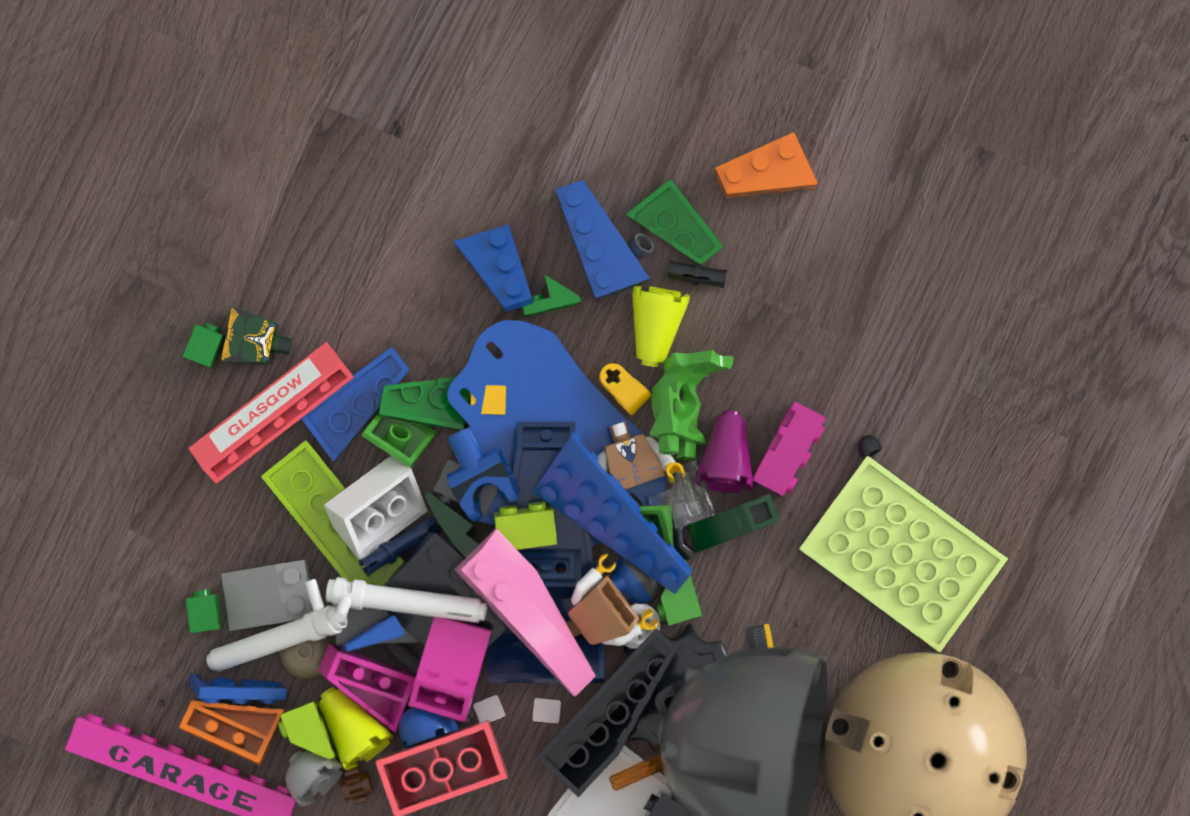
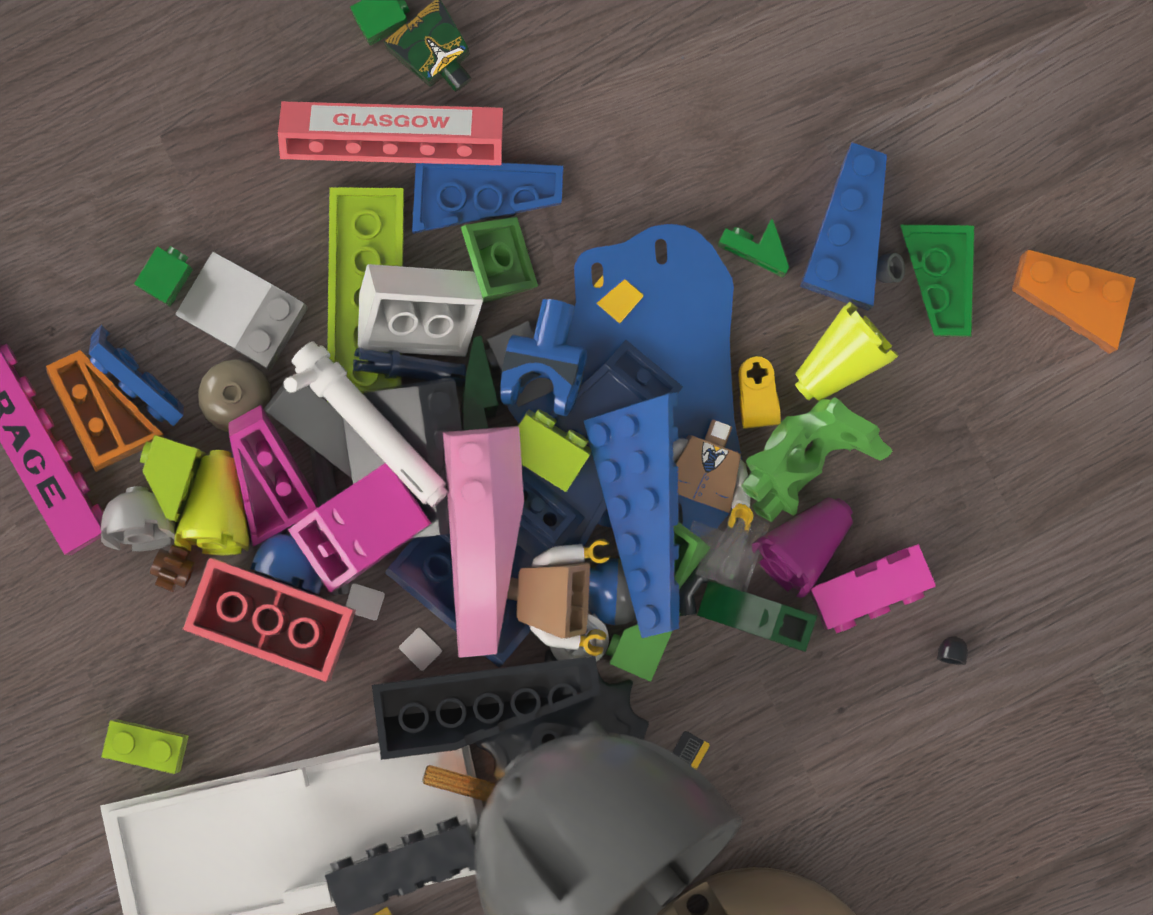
camera: 35 degrees right, 0 degrees up
white cylinder [207,579,347,672] -> none
blue slope [341,615,406,651] -> none
green wing [377,377,470,431] -> none
blue wing [454,224,533,312] -> none
black pin [667,261,727,288] -> none
yellowish green plate [799,456,1008,653] -> none

